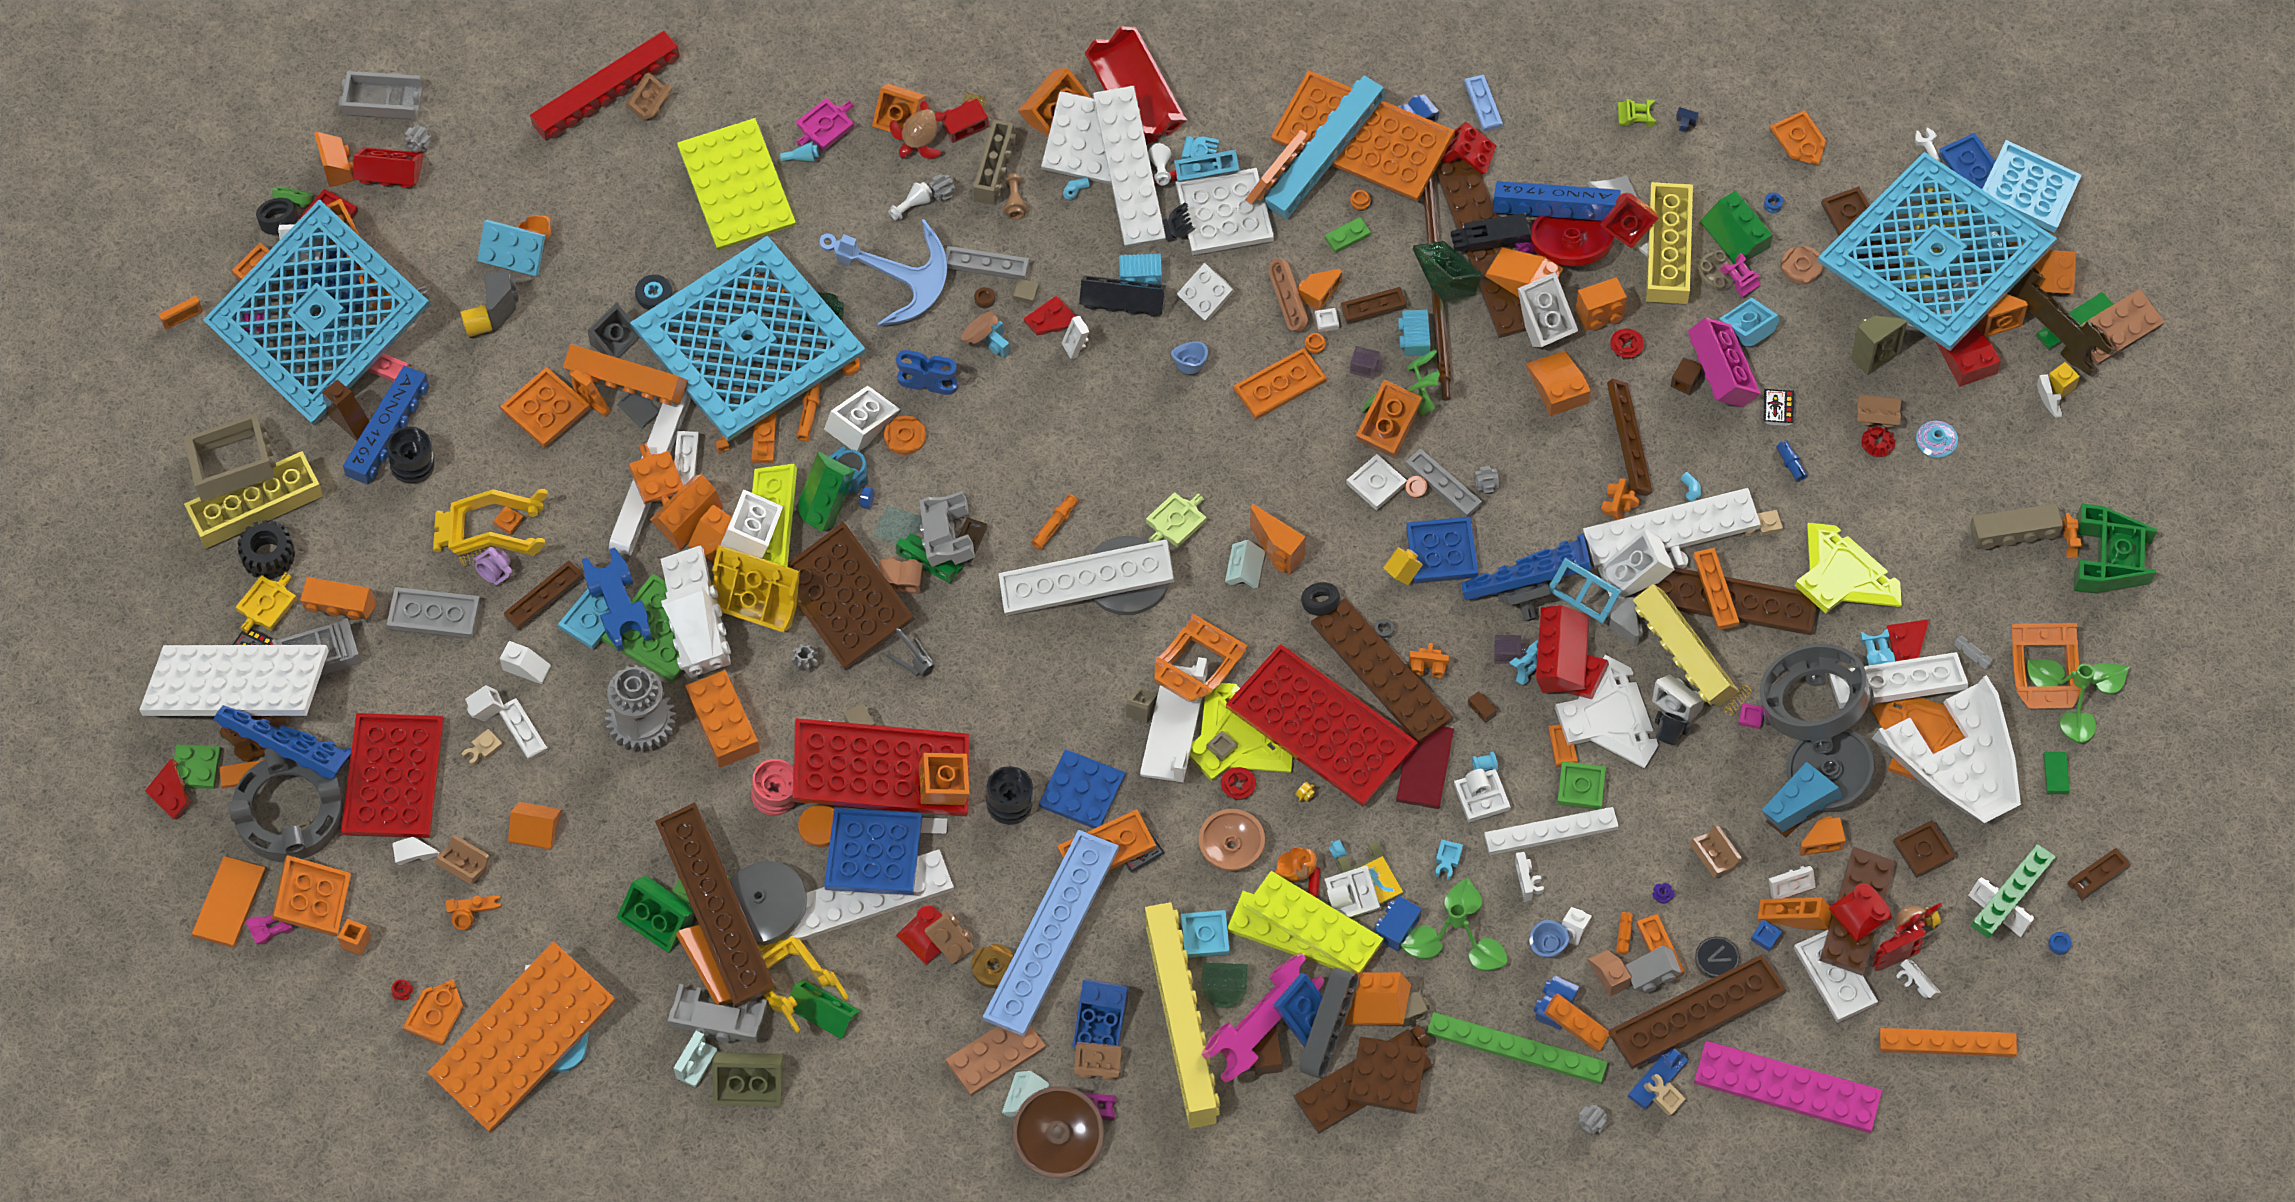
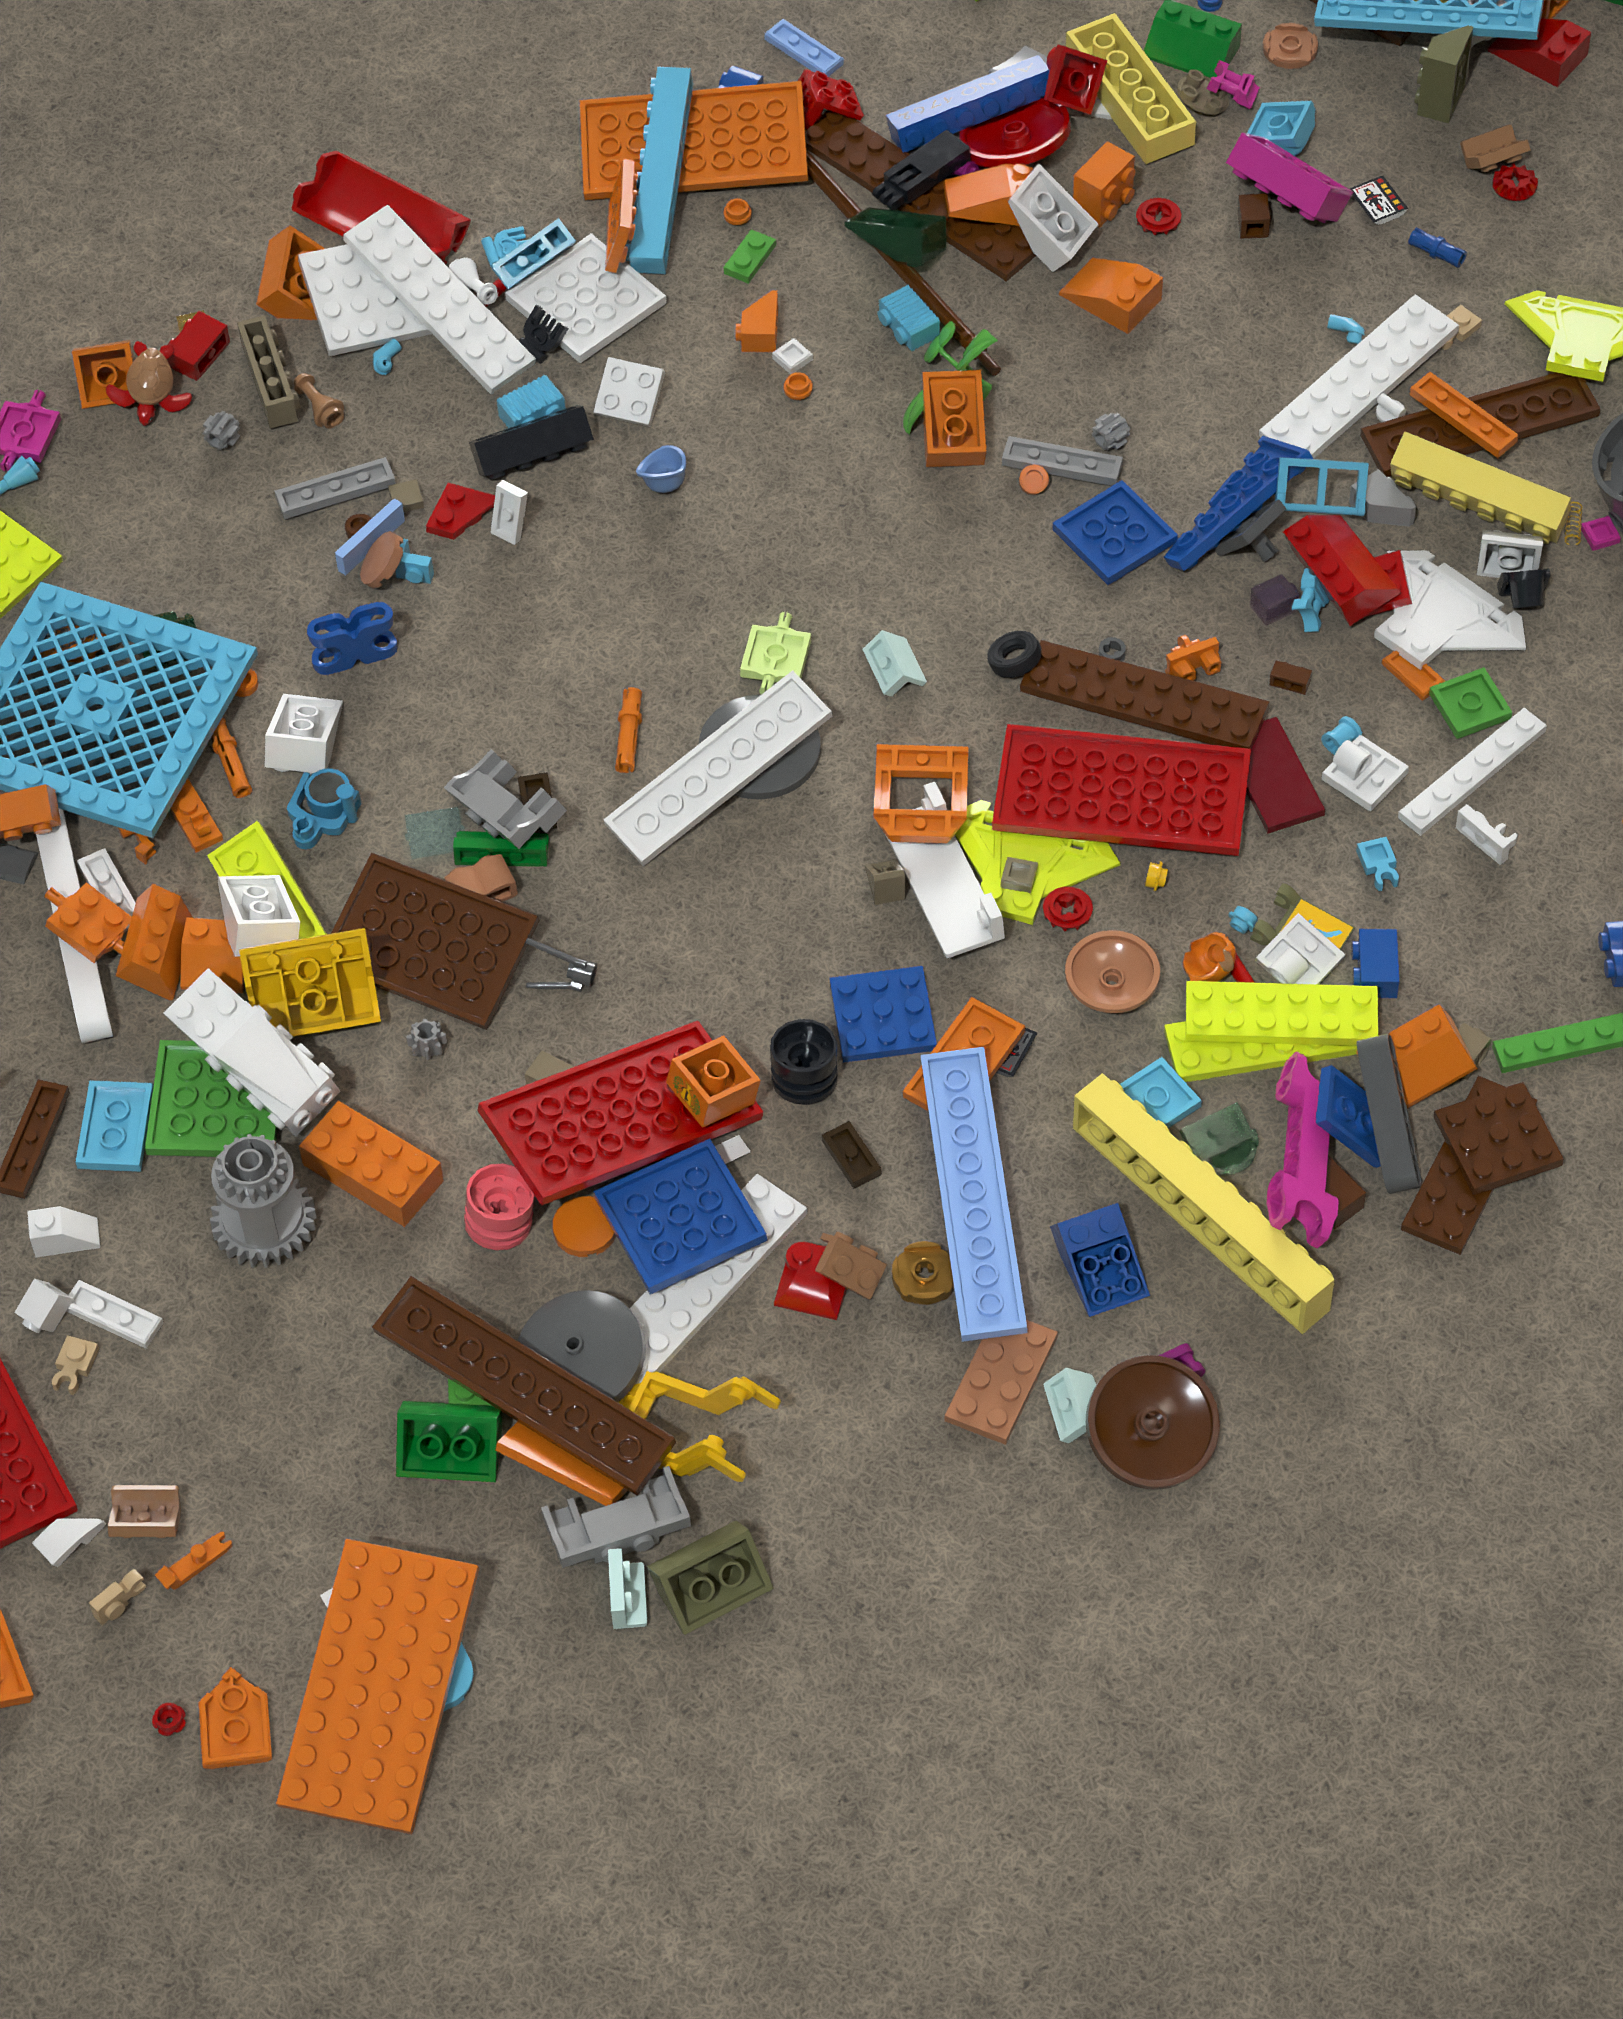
camera: 30 degrees left, 5 degrees down
orange brick [337,918,371,956] -> none
orange plate [451,908,474,930] -> none
orange slope [508,802,562,850] -> none
blue piece [582,548,652,651] -> none
green panel [789,979,860,1039] -> none
green slope [796,452,855,532] -> none
light blue piece [819,219,947,326] -> none
blue tile [860,487,874,509] -> none
orange tile [884,415,926,455] -> none
white piece [889,182,933,220] -> none
medium nougat bracket [1074,1042,1122,1080] -> none
orange tile [1233,348,1327,420] -> none
orange slope [1250,504,1306,575] -> none
nougat plate [1268,258,1308,332] -> none
reddish brown plate [1340,287,1407,324] -> none
white plate [1346,454,1407,511] -> none
clear purple brick [1350,346,1383,379] -> none
yellow brick [1383,547,1423,585] -> none
bright green plant [1401,878,1507,971] -> none
reddish brown tile [1411,1025,1430,1048] -> none
medium blue helmet [1530,920,1569,958] -> none
white bracket [1561,907,1592,946] -> none
white slope [1598,530,1674,598] -> none
orange hips [1601,478,1639,521] -> none
reddish brown plate [1607,379,1653,496] -> none
dish [1916,420,1958,458] -> none
none -> tan plate [89,1569,146,1625]
none -> light blue tile [335,498,405,576]
none -> dark brown plate [822,1121,882,1189]

